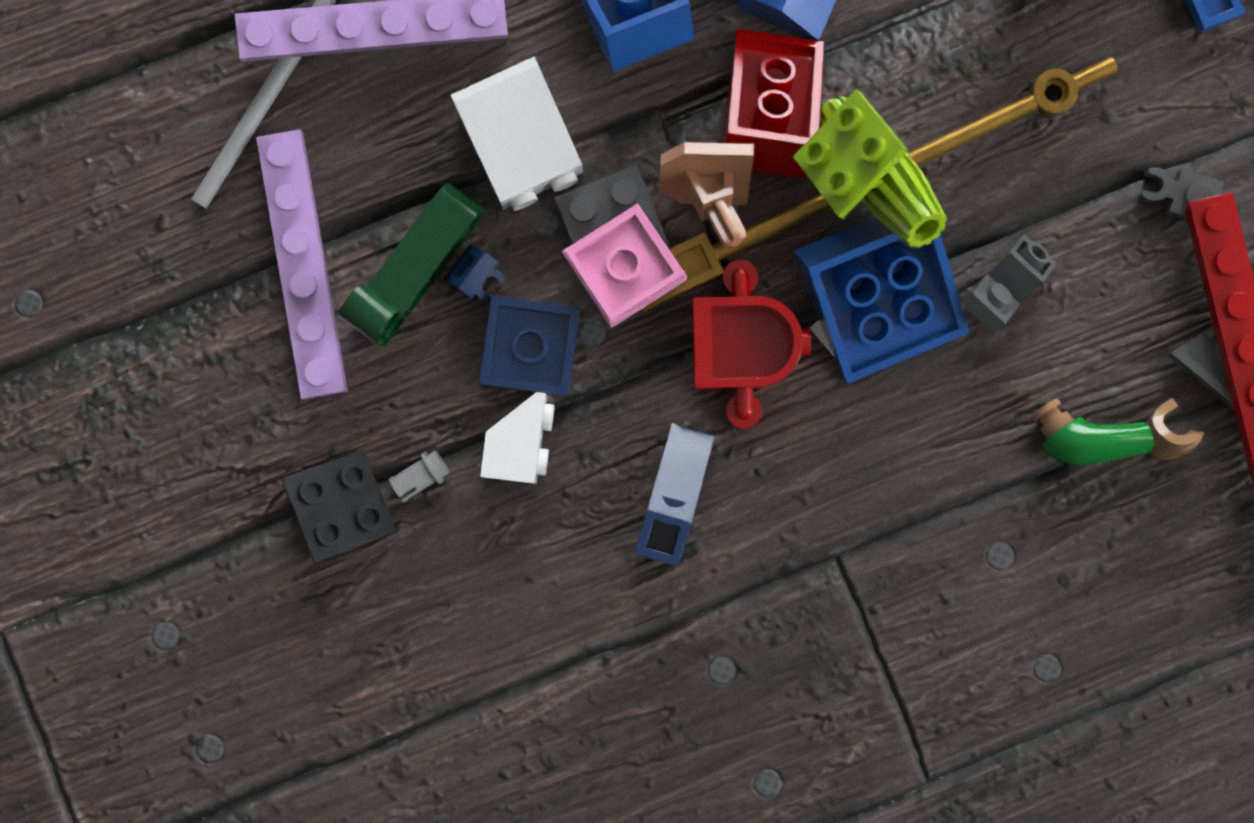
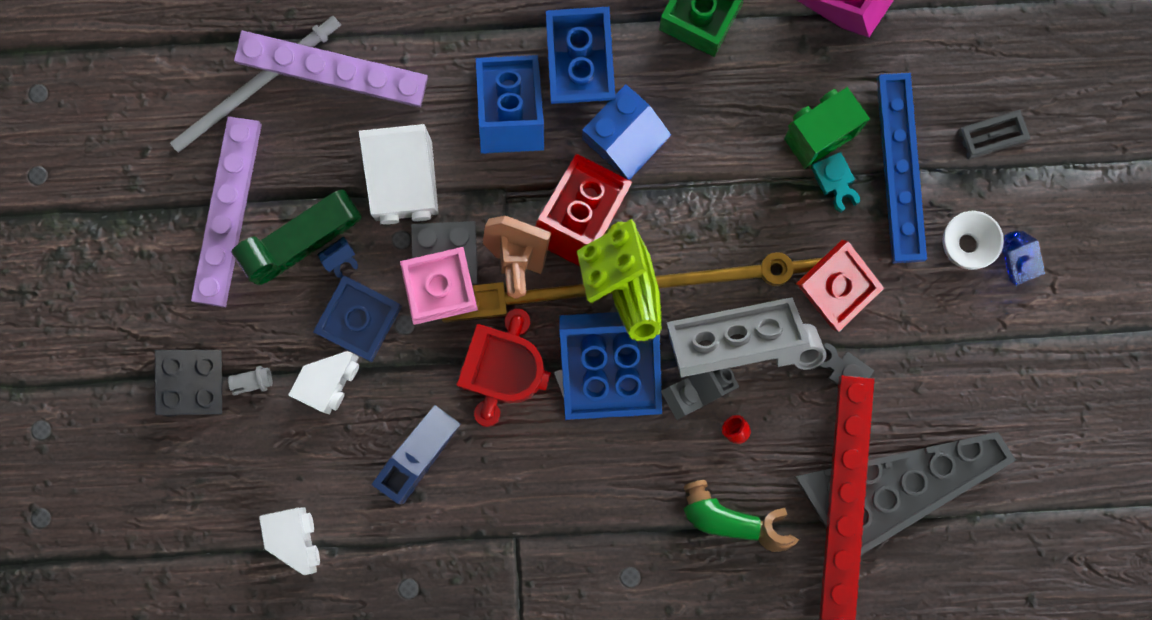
camera: 25 degrees right, 5 degrees down
none -> white slope [259,507,320,575]
none -> light grey hinge [667,297,826,377]
none -> red hinge [722,415,751,444]
none -> plate [796,240,884,332]

